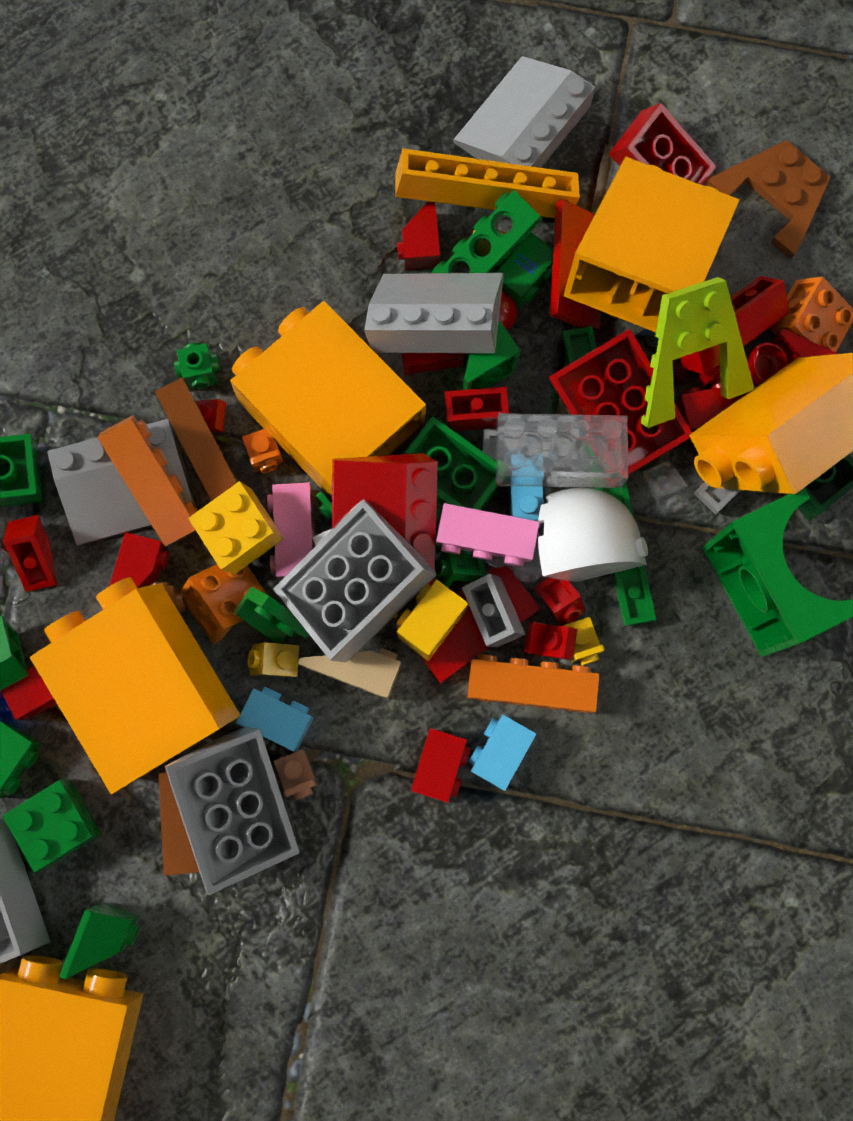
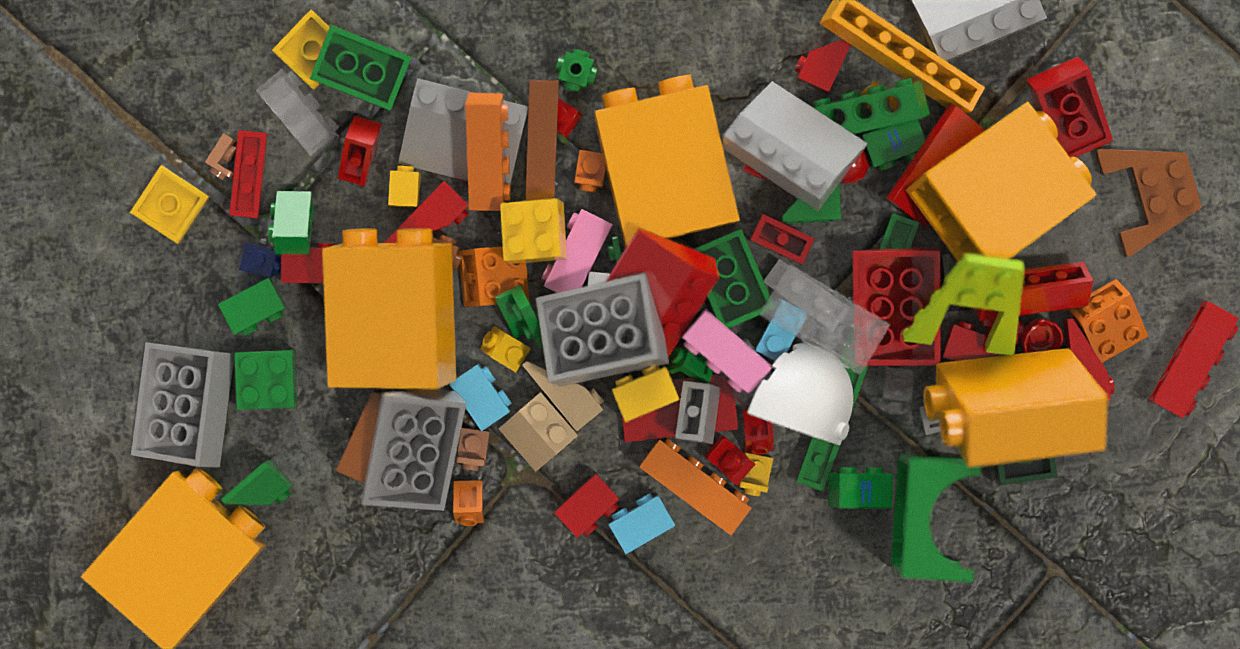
camera: 30 degrees right, 10 degrees up
none -> yellow brick [388,166,421,208]
none -> orange bracket [453,480,484,526]
none -> tan slope [499,392,579,472]
none -> green brick [828,467,893,508]

